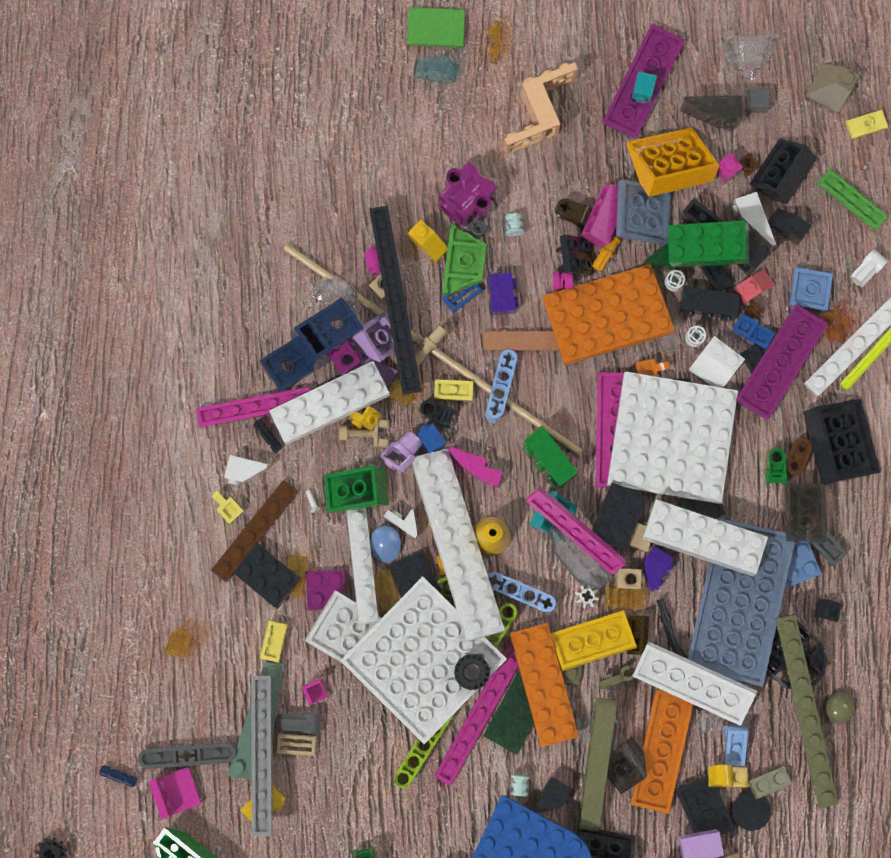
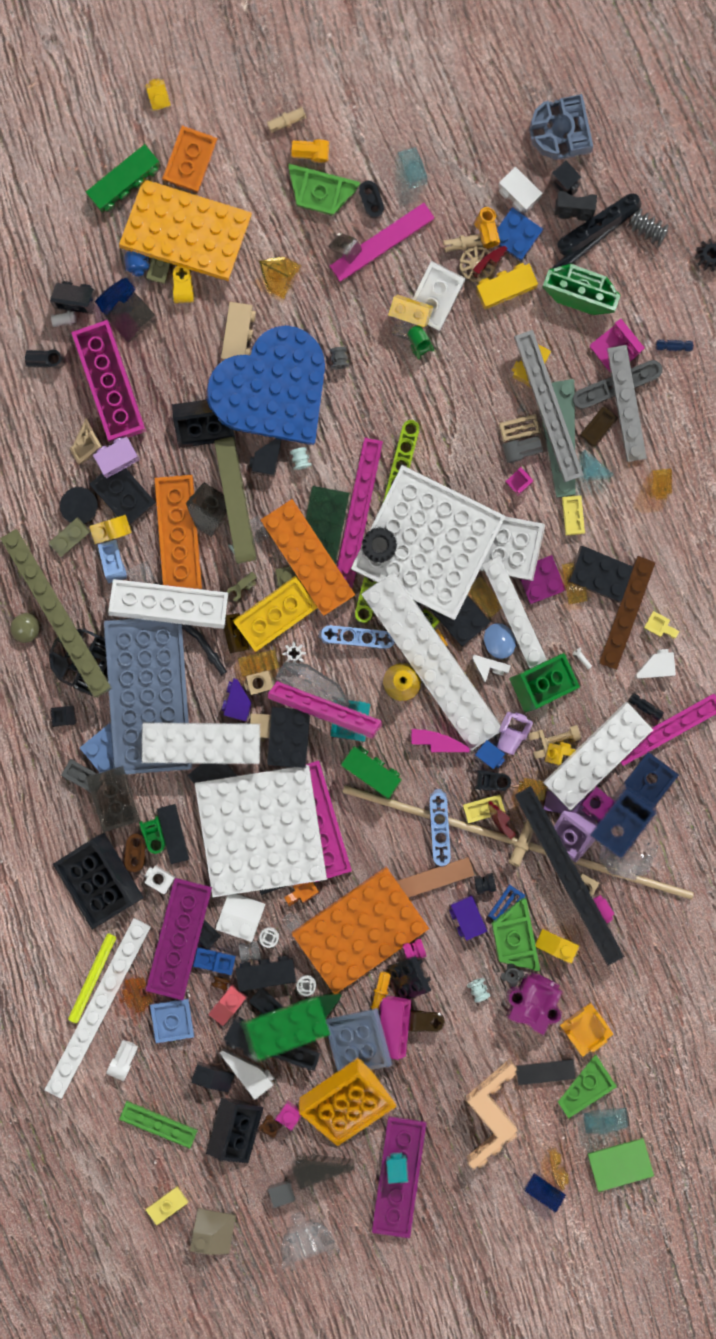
camera: 165 degrees right, 5 degrees up
none -> white brick [144,865,176,895]
none -> black tile [157,804,190,864]
none -> clear wheel [239,941,261,963]
none -> black wheel [474,873,497,895]
none -> dark red slope [488,800,516,840]
none -> black tile [516,1059,576,1086]
none -> clear blue slope [523,1173,566,1213]
none -> bright green wing [558,1054,617,1119]
none -> light orange panel [560,1002,614,1057]
none -> dark brown tile [579,406,618,448]
none -> clear light blue slope [581,450,614,481]
none -> light grey plate [607,345,647,462]

